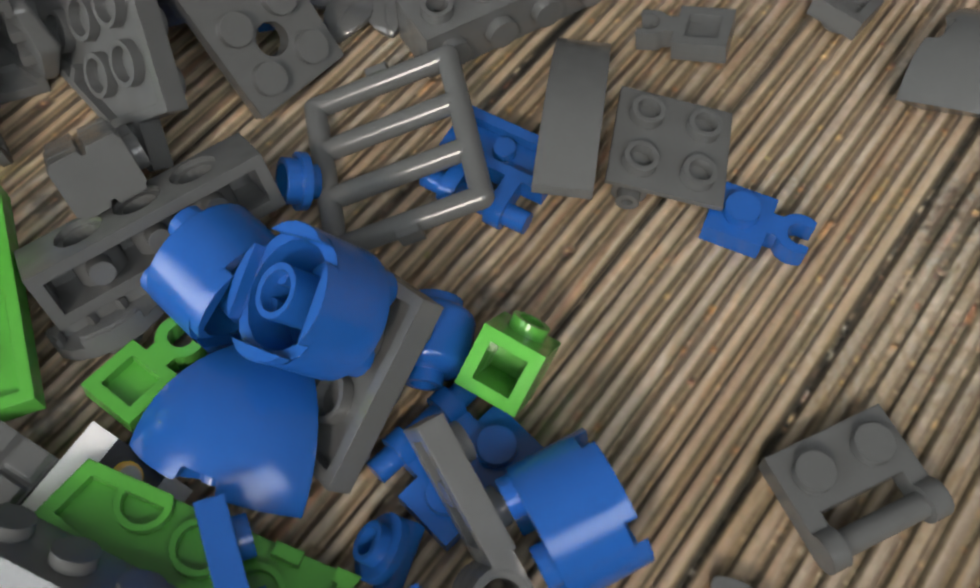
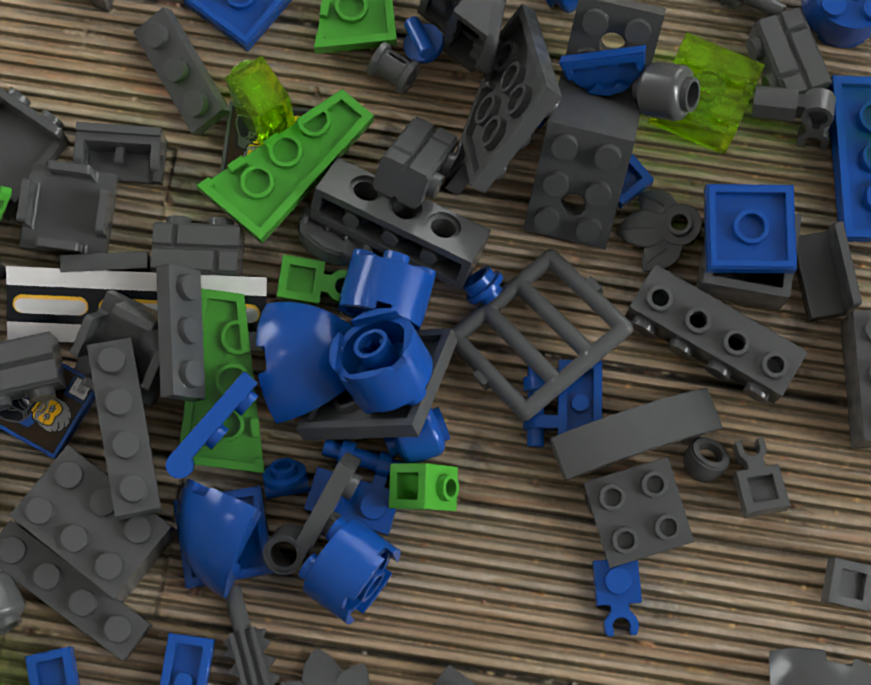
camera: 60 degrees right, 15 degrees up
none -> dark grey piece [683,437,730,482]

